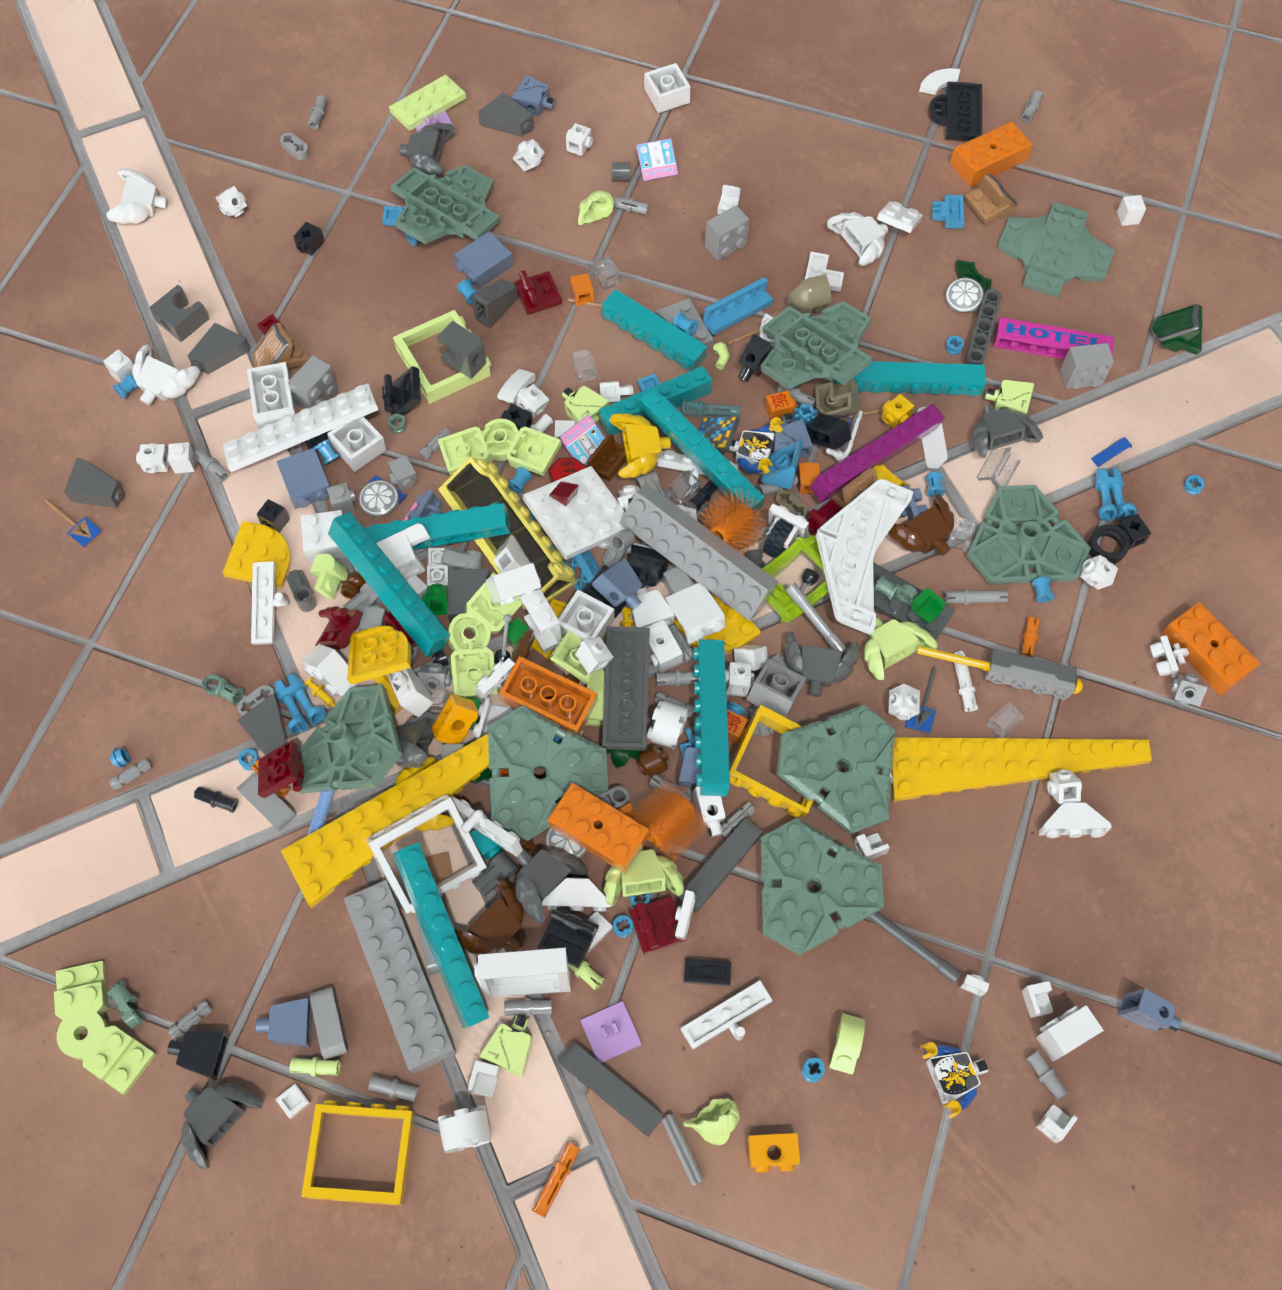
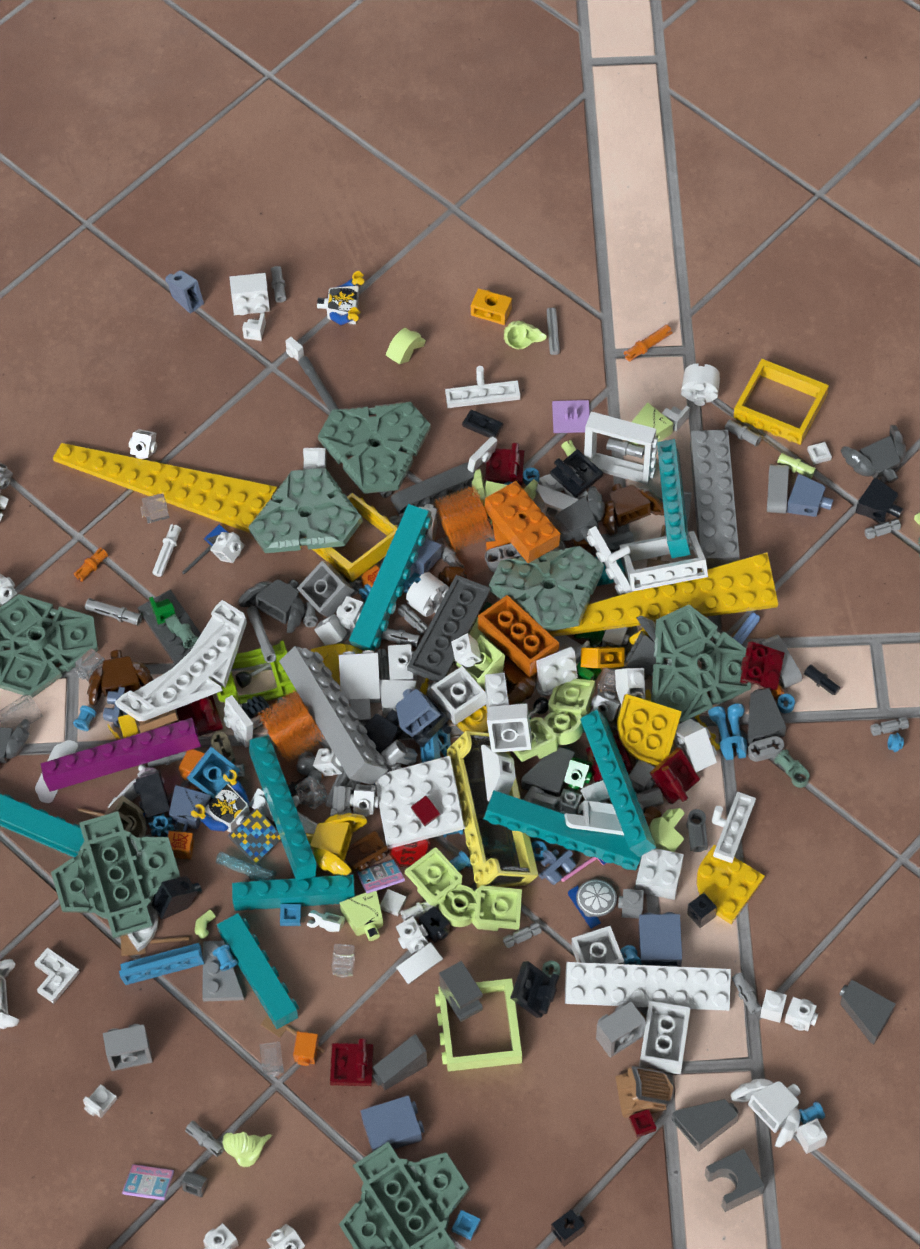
camera: 155 degrees left, 5 degrees down
piece [45,499,102,548] -> none
light grey brick [388,455,418,491] -> none
dark azure bush [457,279,478,304] -> none
dark grey beam [558,1042,663,1137] -> none
dark tan brick [786,274,831,316] -> none
dark azure bush [802,1057,825,1083] -> none
yellowish green torso [864,618,938,680] -> none
yellow brick [881,394,914,428] -> none
piece [917,646,1083,699] -> none
dark azure bush [1032,576,1055,603] -> none
white panel [1036,1105,1078,1143] -> none
white slope [1039,803,1112,838] -> none

